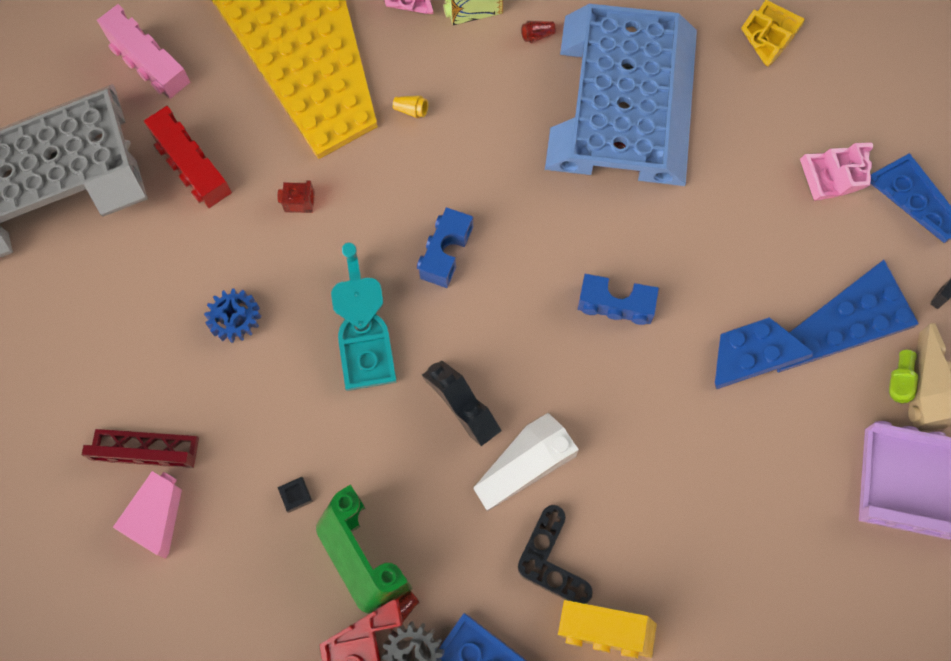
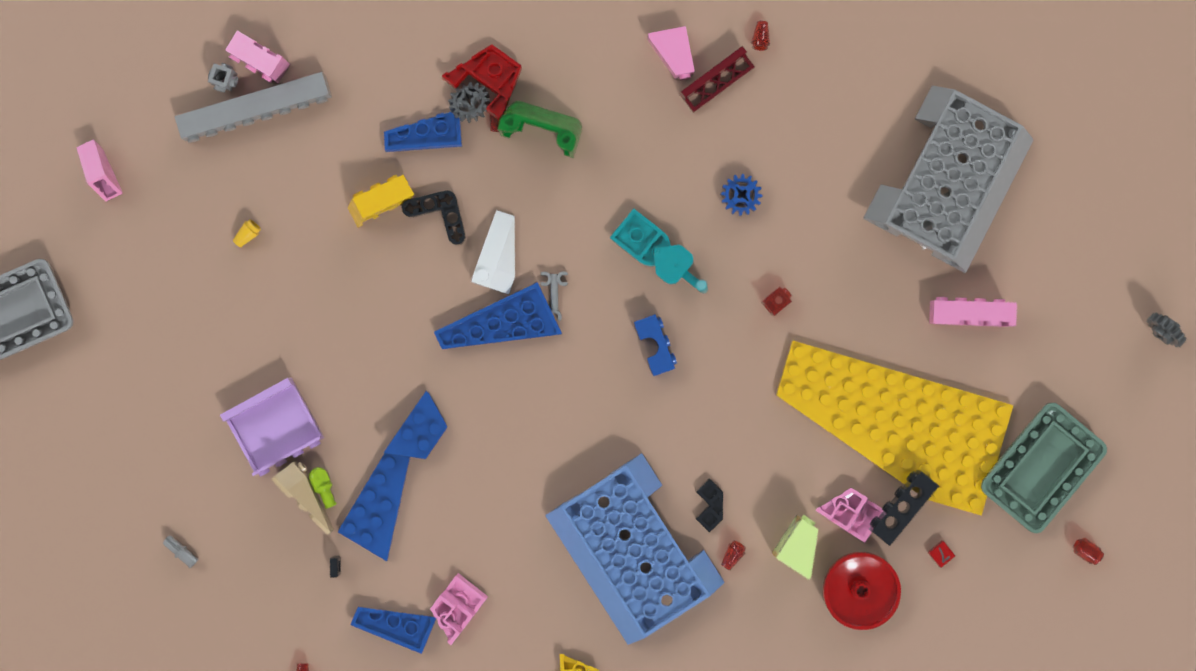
camera: 140 degrees right, 20 degrees up
red wedge [143,105,232,208] -> none
black tile [277,477,313,513] -> none
yellow cone [393,96,428,119] -> none
black arch [422,360,502,447] -> none
blue arch [577,274,659,325] -> none
none -> blue wing [434,282,562,349]
none -> light grey bar [541,271,568,321]
none -> black tile [696,478,723,533]
none -> clear red cone [751,20,770,51]

